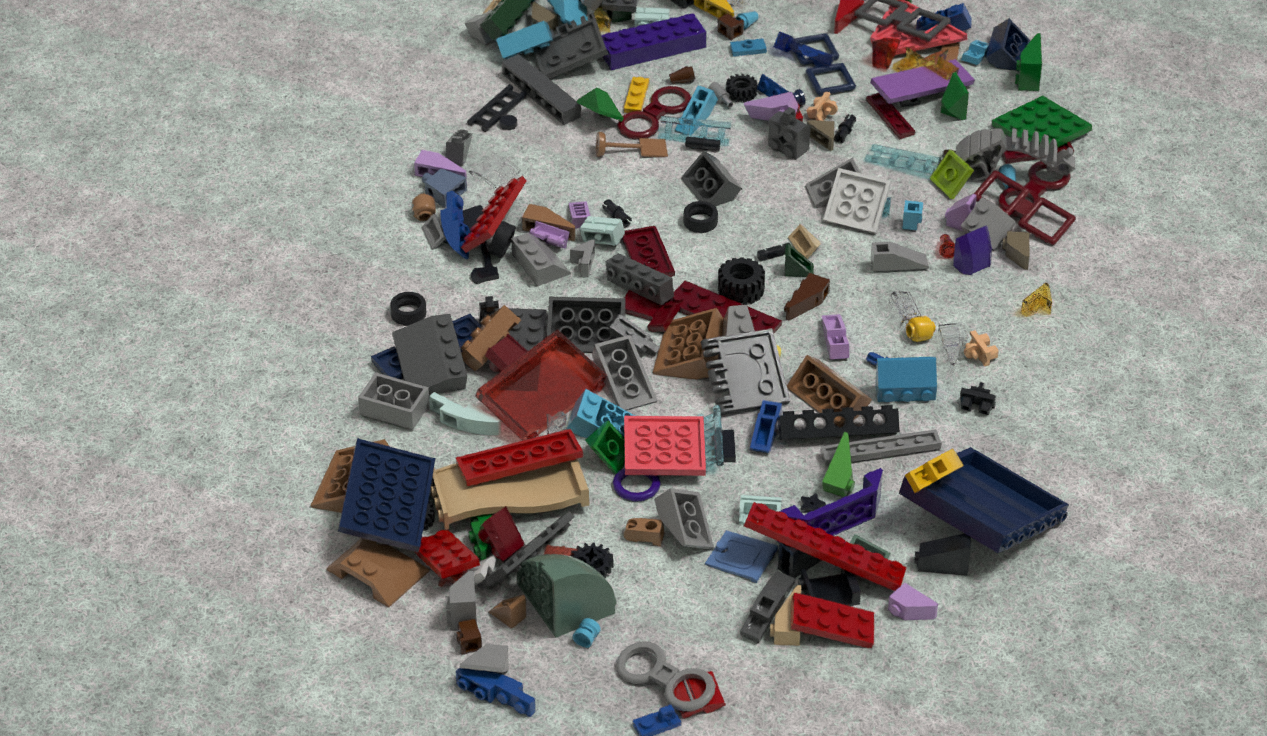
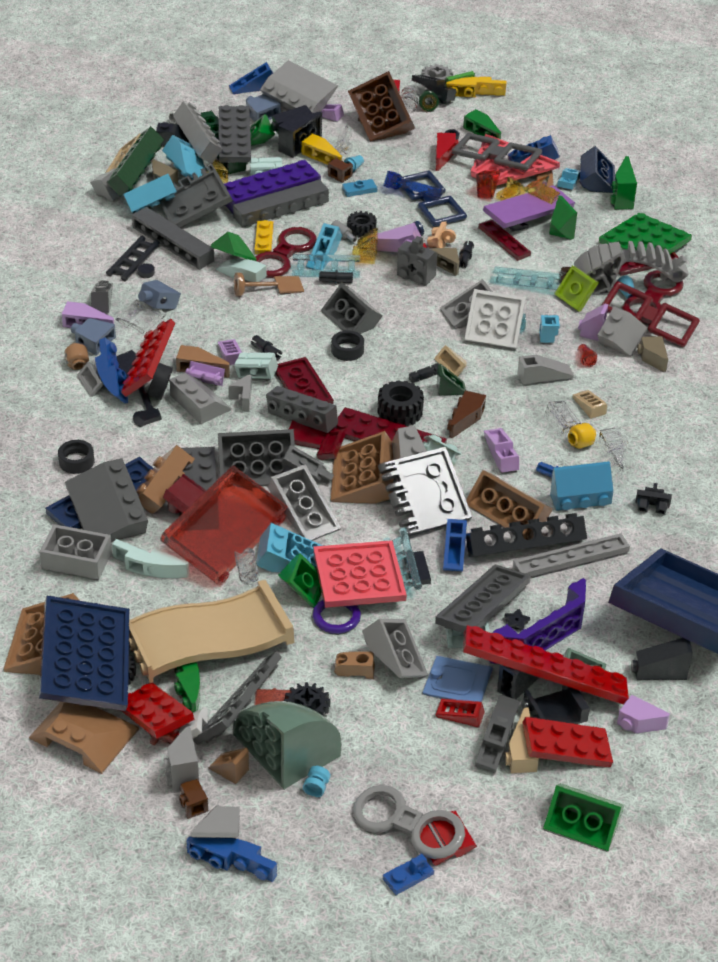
camera: 10 degrees left, 0 degrees up
red plate [456,429,583,486] -> none
black hinge [478,296,499,323] -> none
dark red slope [478,506,526,562] -> none
reddish brown cone [669,66,695,84] -> none
blue hinge [757,74,789,97] -> none
bright green slope [822,432,855,497] -> none
yellow slope [905,448,964,493] -> none
dark purple slope [953,225,992,275] -> none
light nougat hips [964,330,998,367] -> none
clear yellow slope [1021,283,1052,317] -> none
none -> sand blue torso [138,280,181,309]
none -> light aqua slope [216,259,267,282]
none -> dark grey brick [233,180,329,227]
none -> clear yellow slope [352,228,378,264]
none -> light aqua hinge [423,434,462,465]
none -> dark grey plate [435,564,531,634]
none -> red slope [436,699,485,728]
none -> green slope [543,783,625,851]
none -> tan slope [572,390,608,419]

